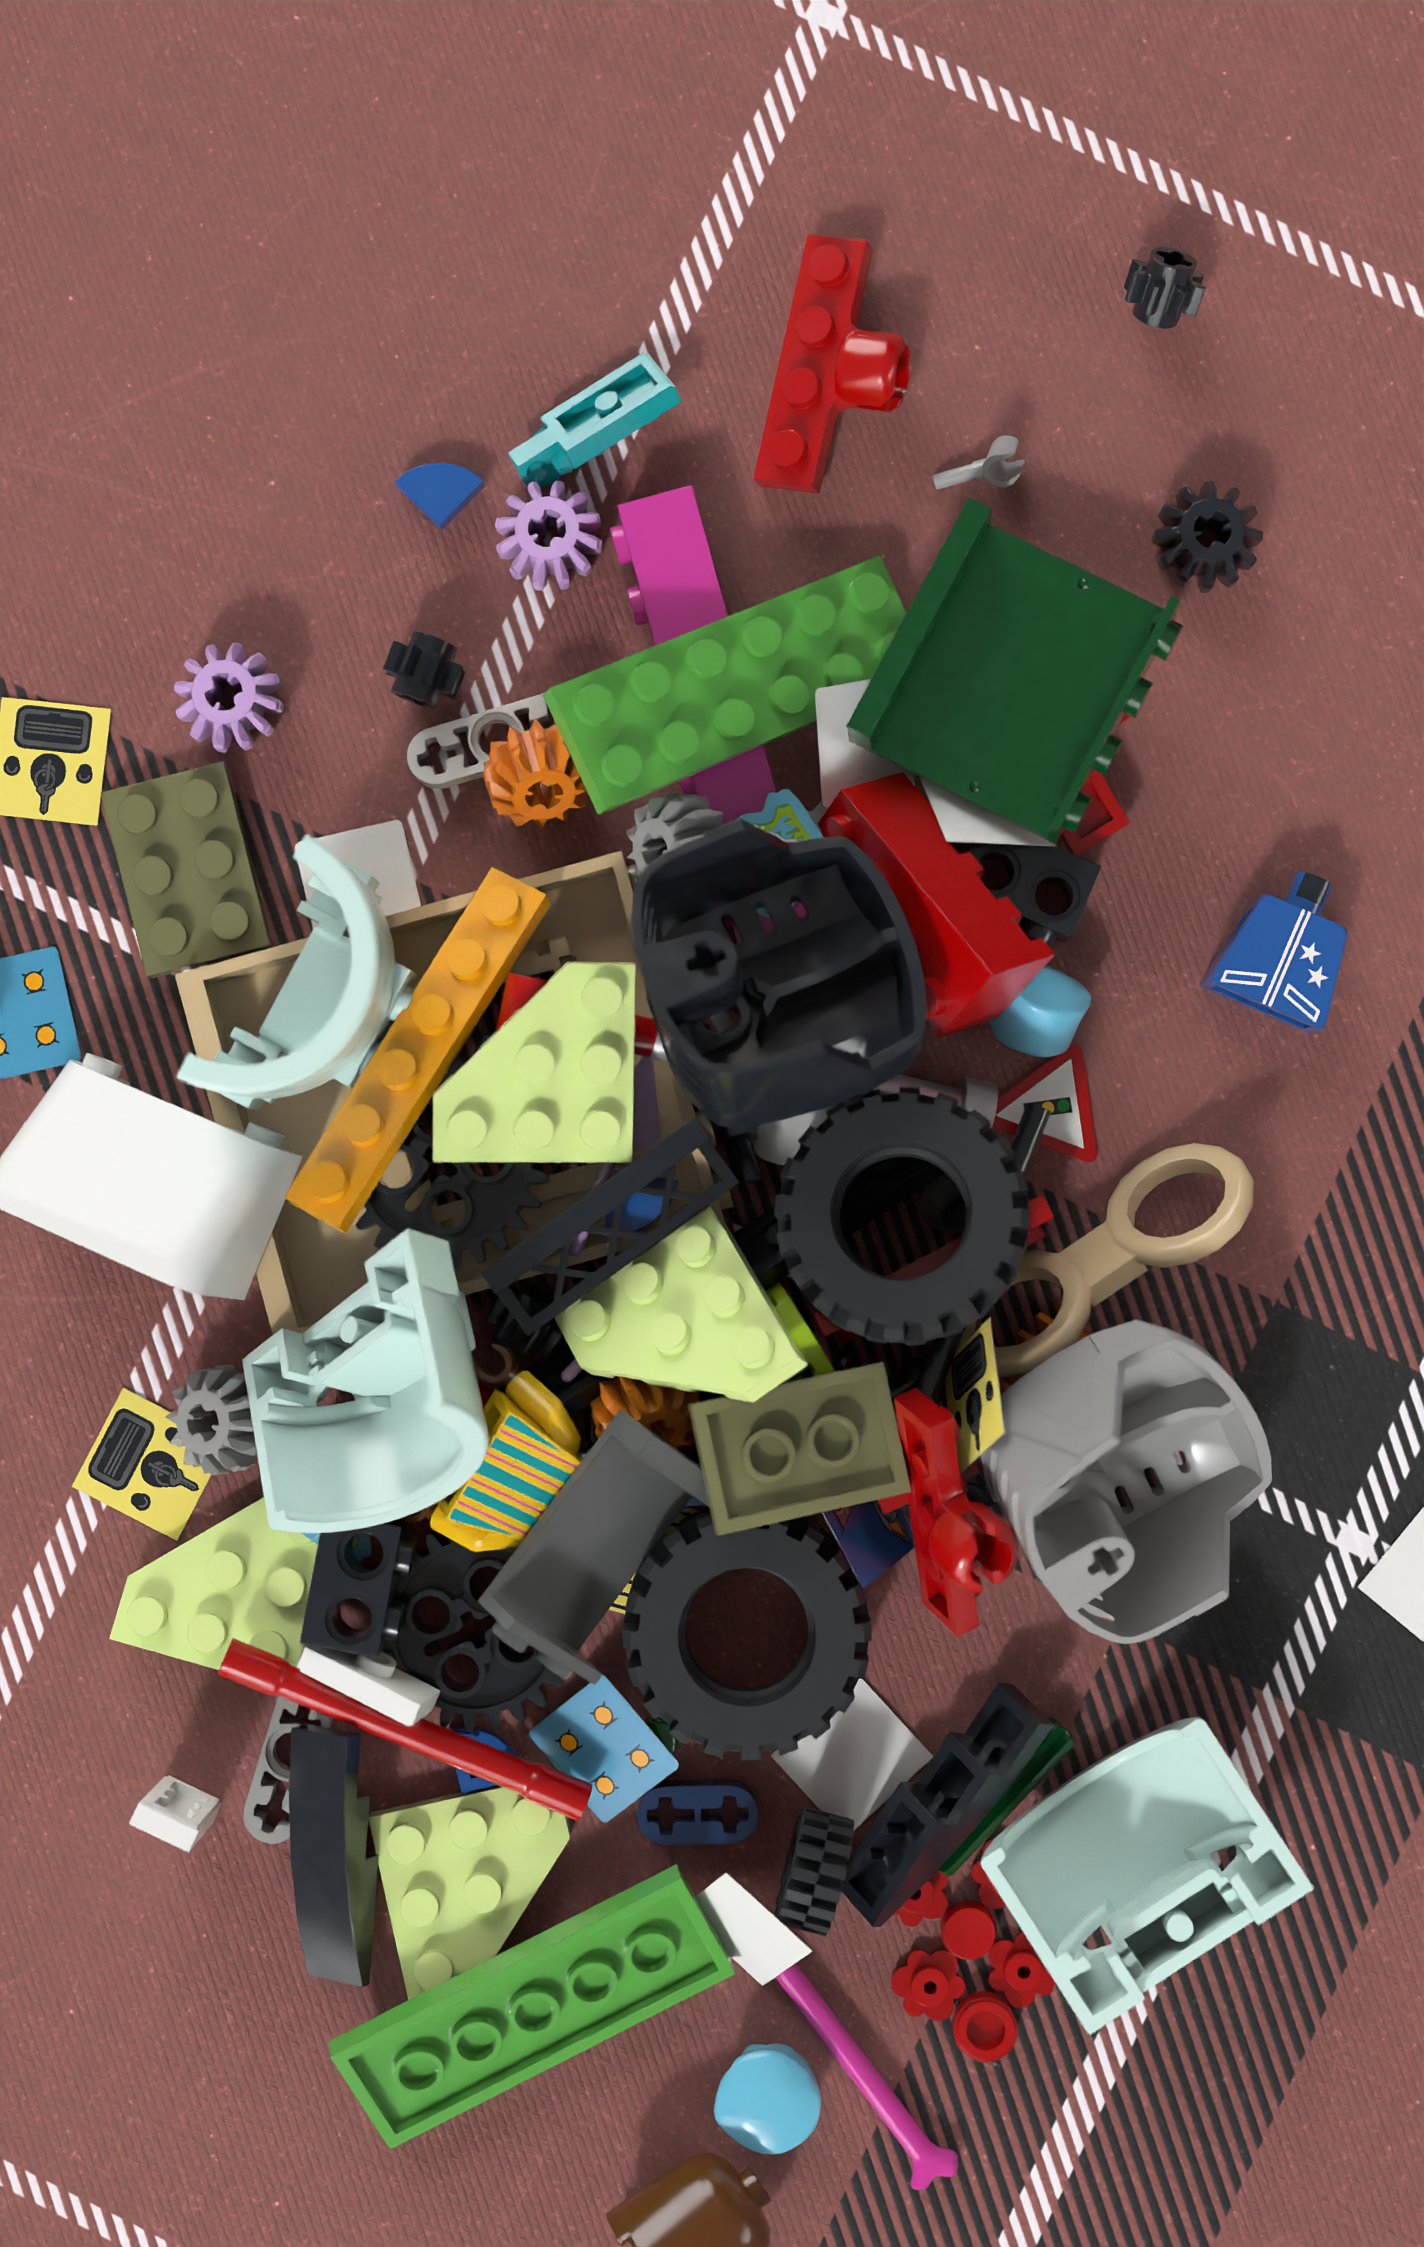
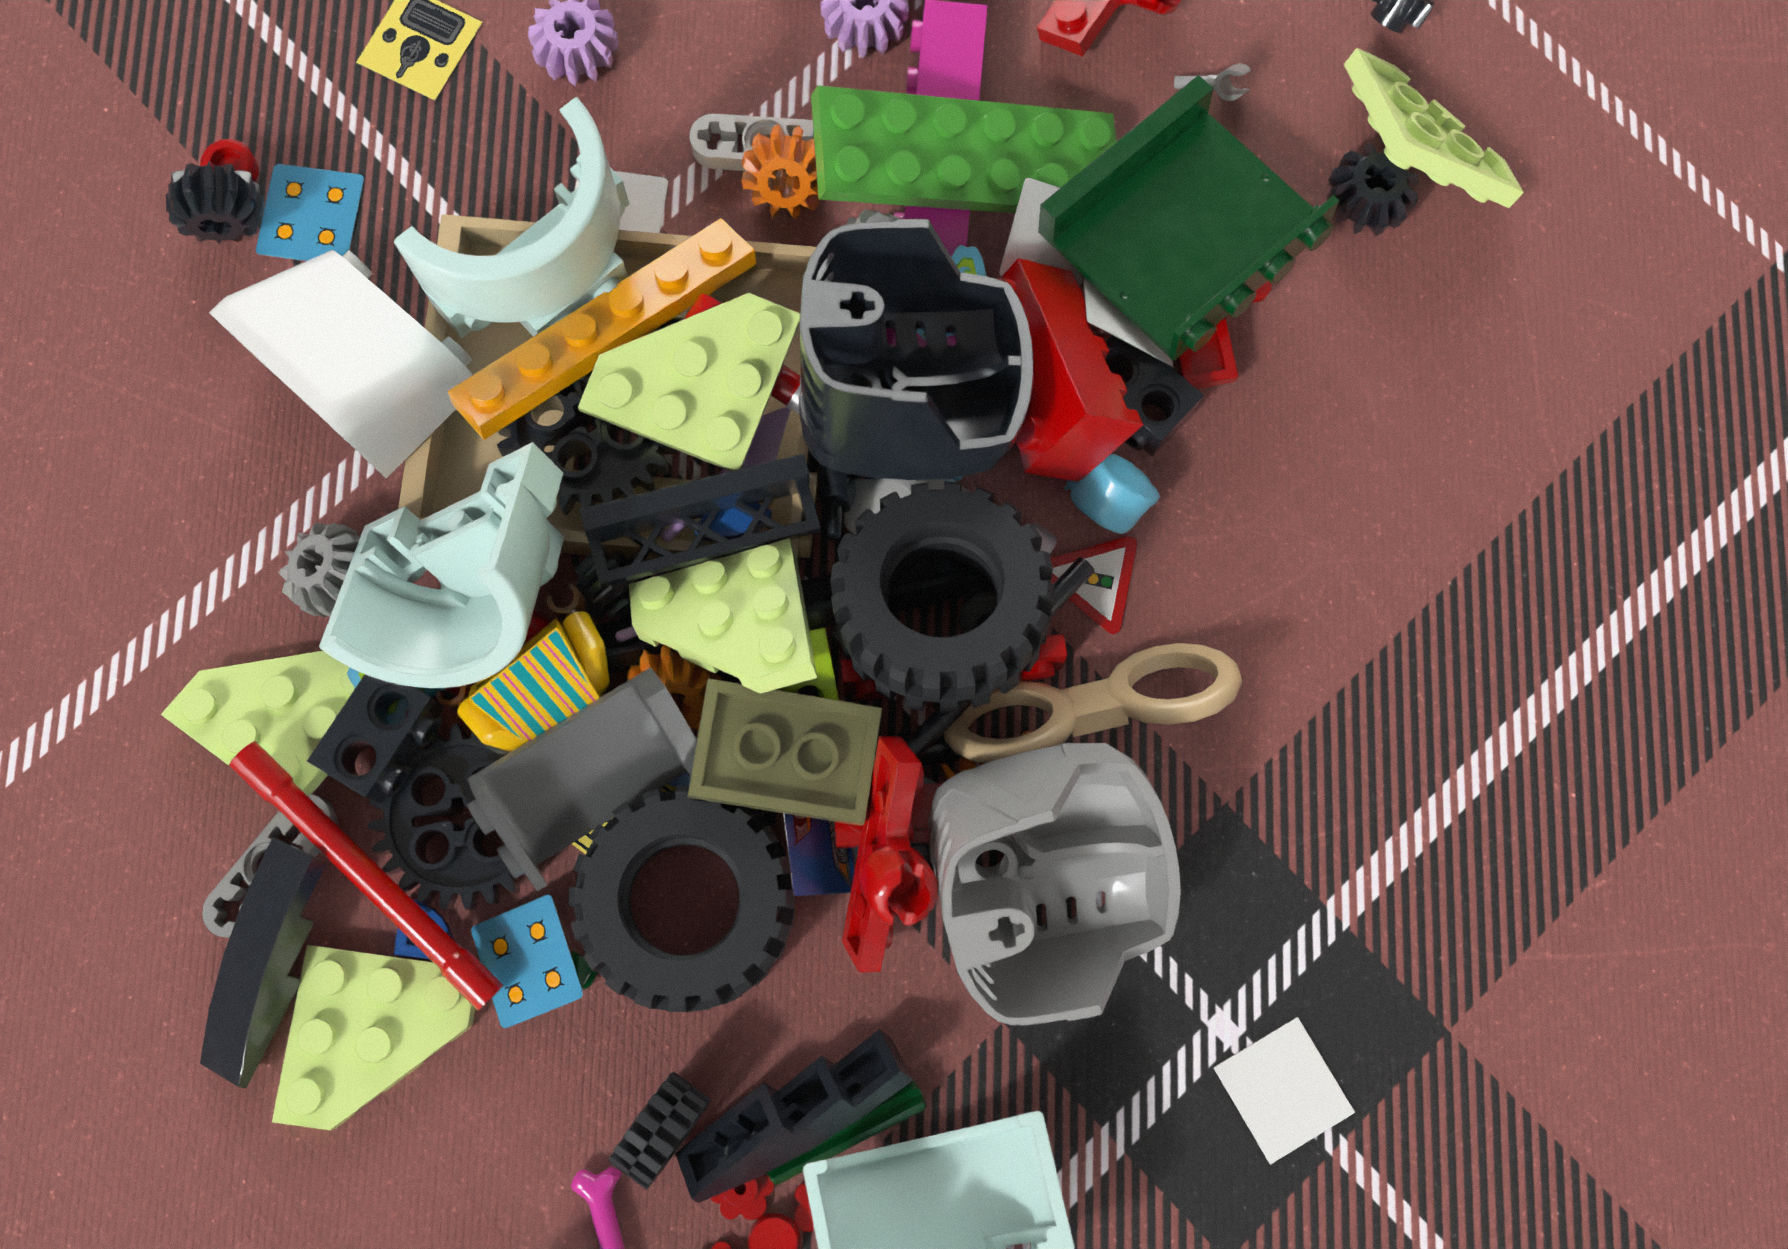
camera: 10 degrees right, 10 degrees down
sticker [72,1388,211,1541] -> none
olive plate [101,761,274,979] -> none
white plate [129,1775,222,1852] -> none
white plate [297,1645,440,1726] -> none
bright green plate [329,1864,735,2149] -> none
black gear [383,631,465,709] -> none
dark blue beam [637,1779,759,1845] -> none
white sticker [696,1872,812,1986] -> none
white sticker [771,1679,933,1830] -> none
sticker [945,1318,1005,1472] -> none
blue torso [1199,871,1347,1034] -> none
none -> yellowish green plate [1344,48,1524,208]

